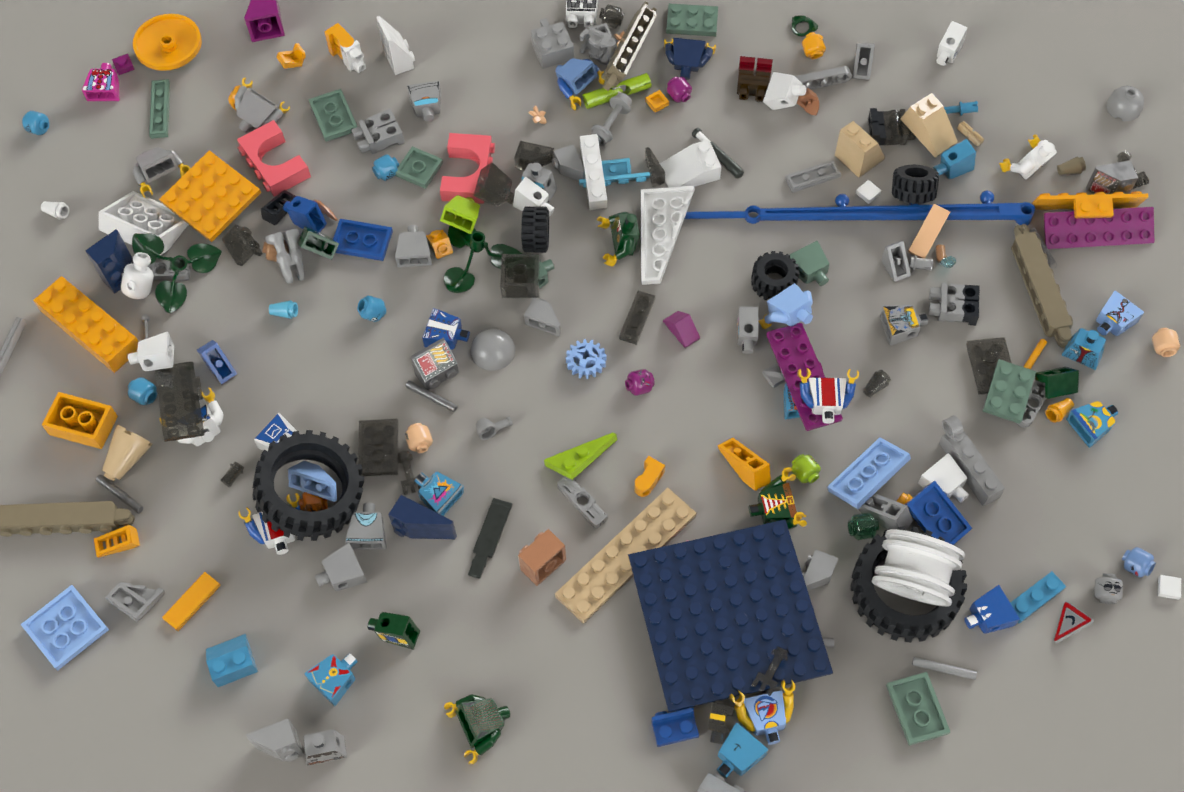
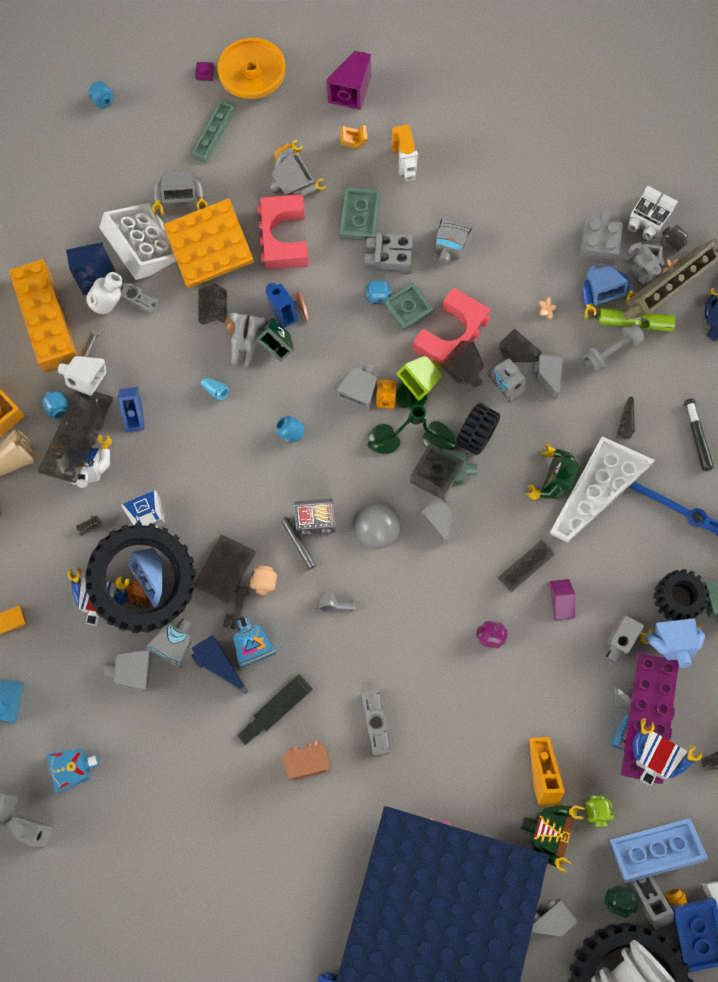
camera: 30 degrees right, 10 degrees up
white cone [41,201,69,220] -> none
dark pink torso [82,63,120,101] -> none
dark green plant [132,233,222,313] -> none
black slope [261,190,296,225] -> none
blue plate [333,219,393,261] -> none
dark green torso [367,612,420,650] -> none
white slope [376,16,415,75] -> none
blue torso [422,308,470,350] -> none
dark green torso [444,694,510,764] -> none
white torso [513,177,555,217] -> none
lime wing [544,432,618,480] -> none
tan plate [555,488,697,624] -> none
light blue gear [565,339,607,379] -> none
medium azure bracket [579,158,650,188] -> none
white arch [580,134,607,210] -> none
light orange leg [634,455,665,497] -> none
light orange plate [645,90,669,113] -> none
white slope [658,140,721,188] -> none
magenta head [667,76,692,102] -> none

